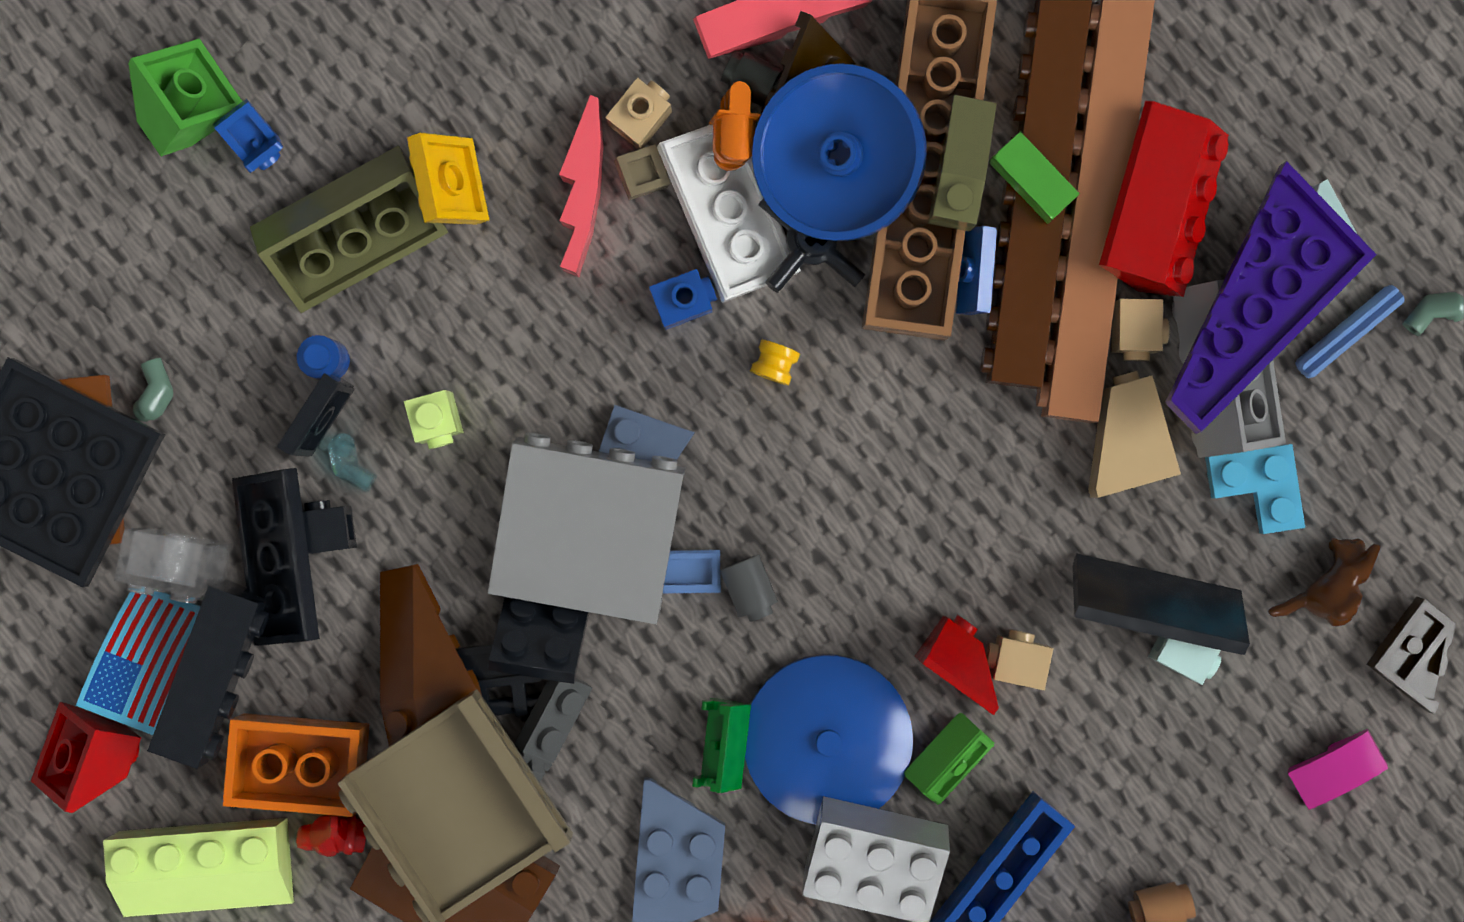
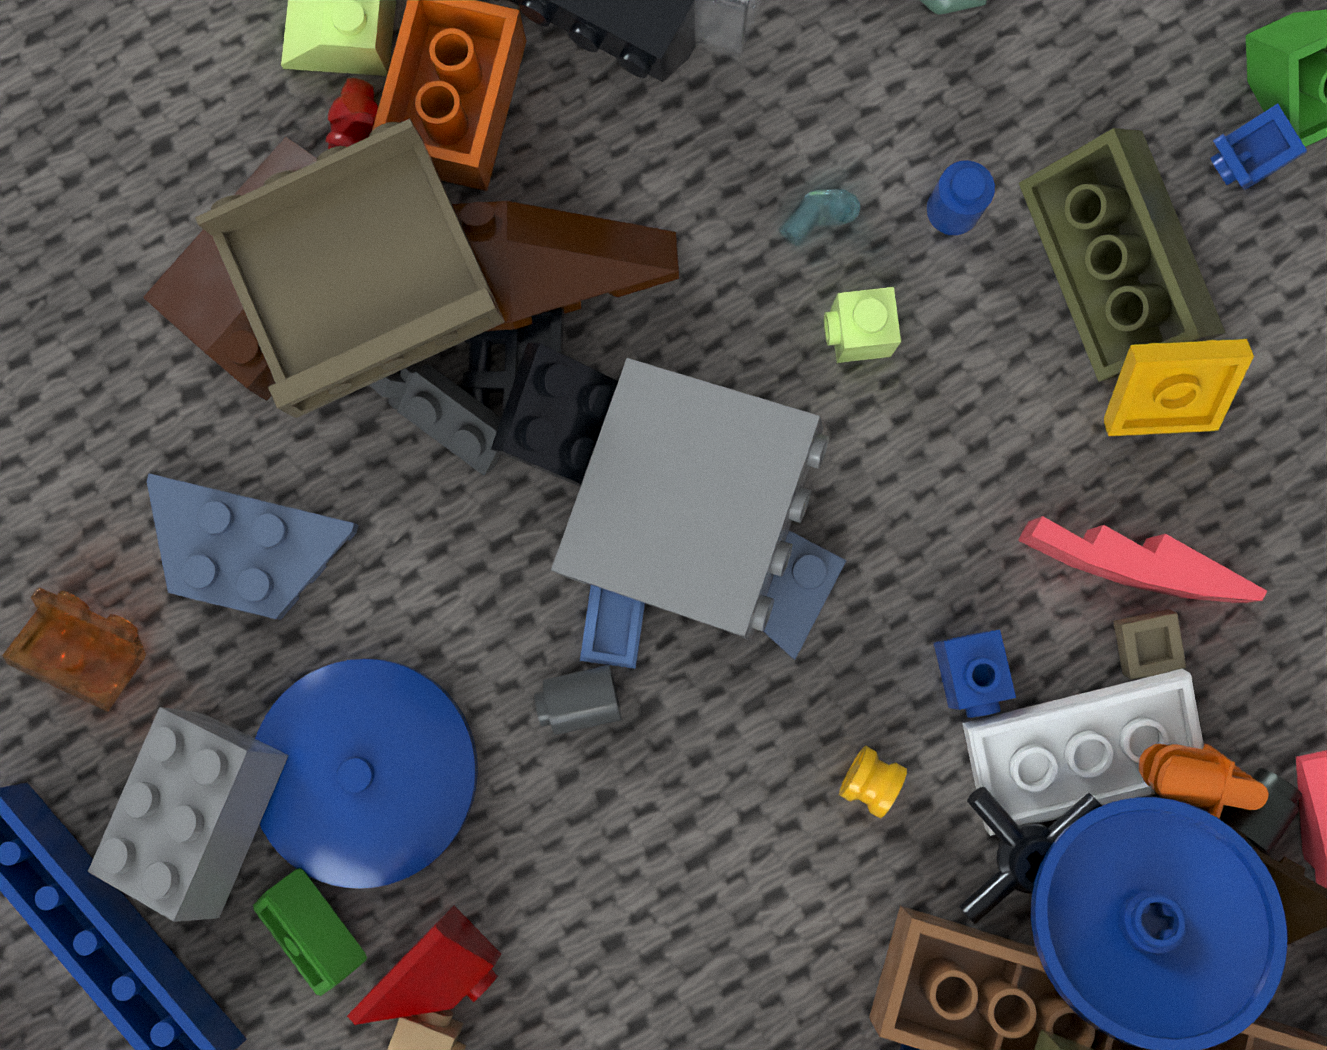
camera: 100 degrees right, 5 degrees down
black tile [232,468,320,646] -> none
black tile [277,373,355,457] -> none
black brick [303,500,357,554] -> none
tan brick [605,77,672,150] -> none
green hinge [692,698,751,793] -> none

